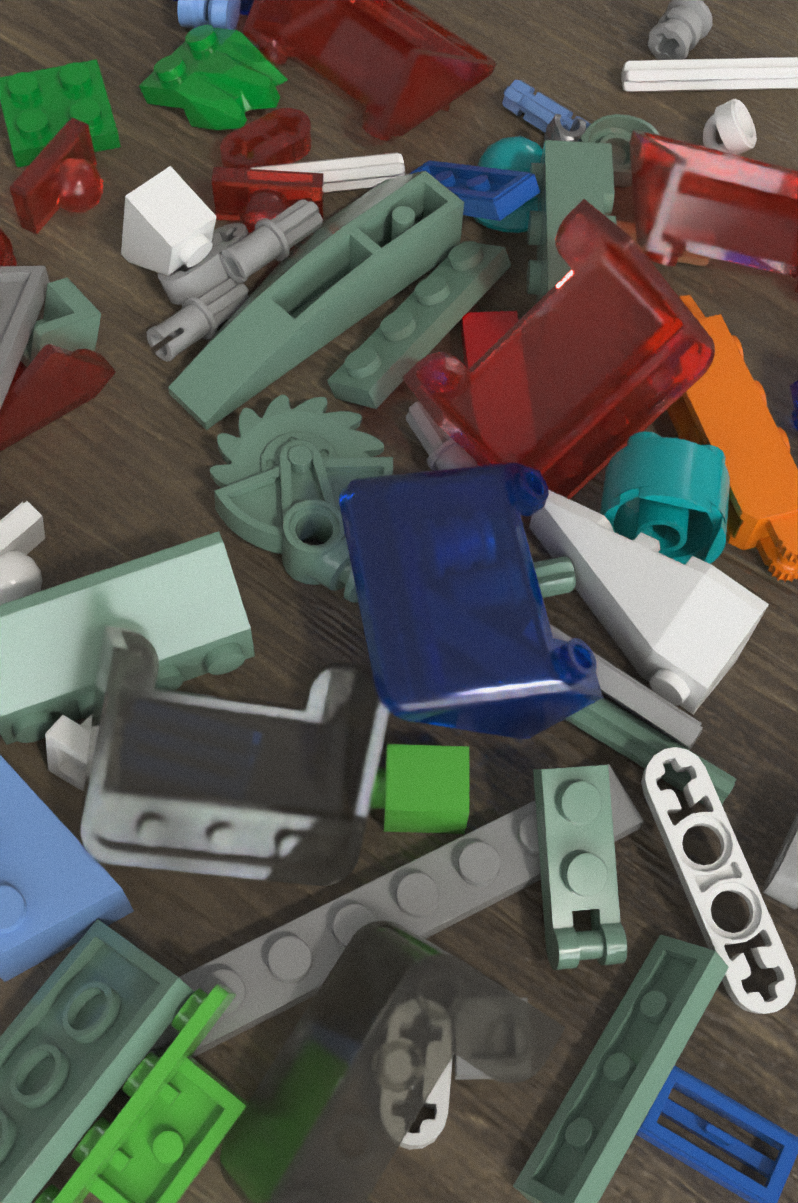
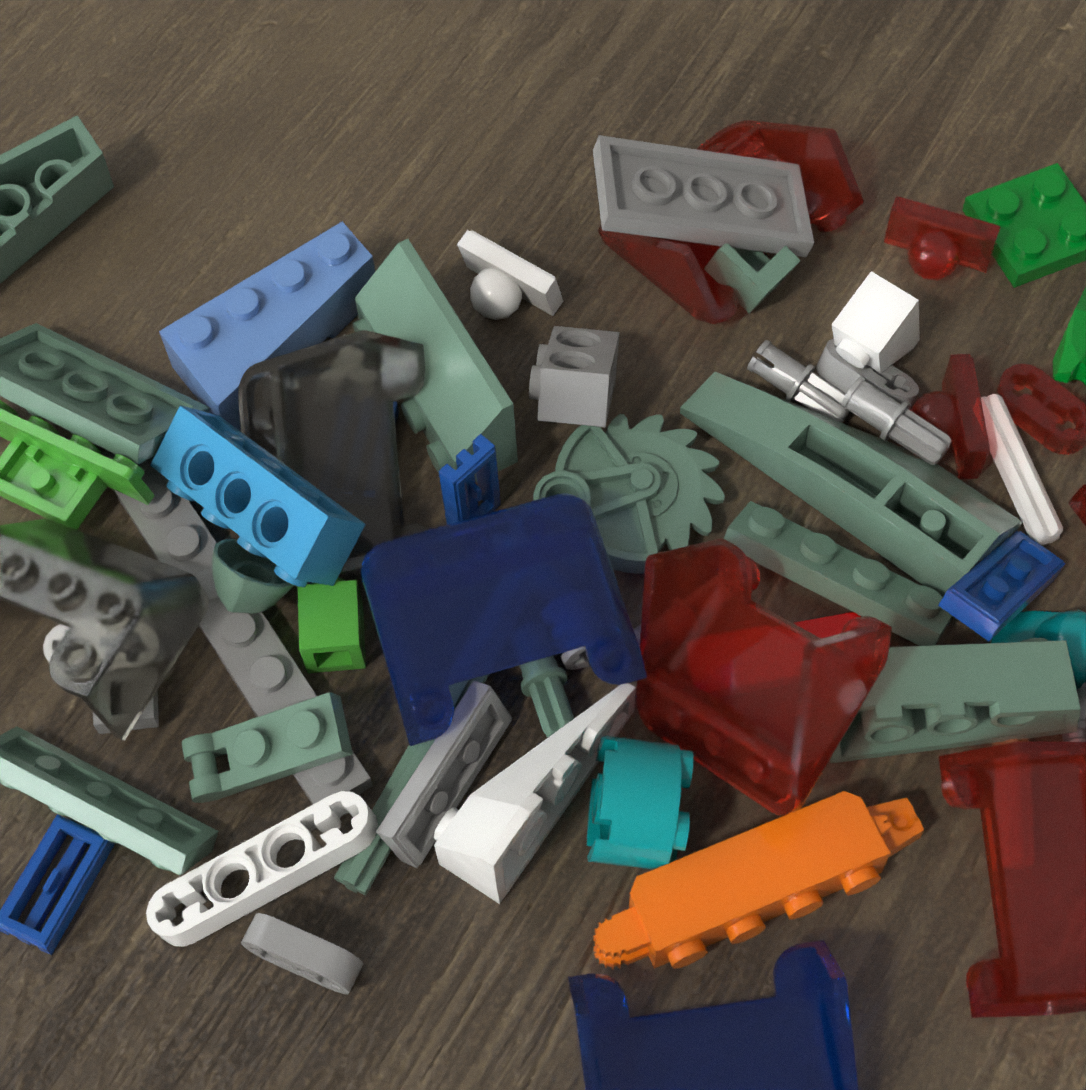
camera: 90 degrees right, 0 degrees up
none -> dark azure brick [150,405,366,587]
none -> sand green hat [212,539,294,613]
none -> blue tile [439,434,501,538]
none -> light grey brick [529,326,620,427]

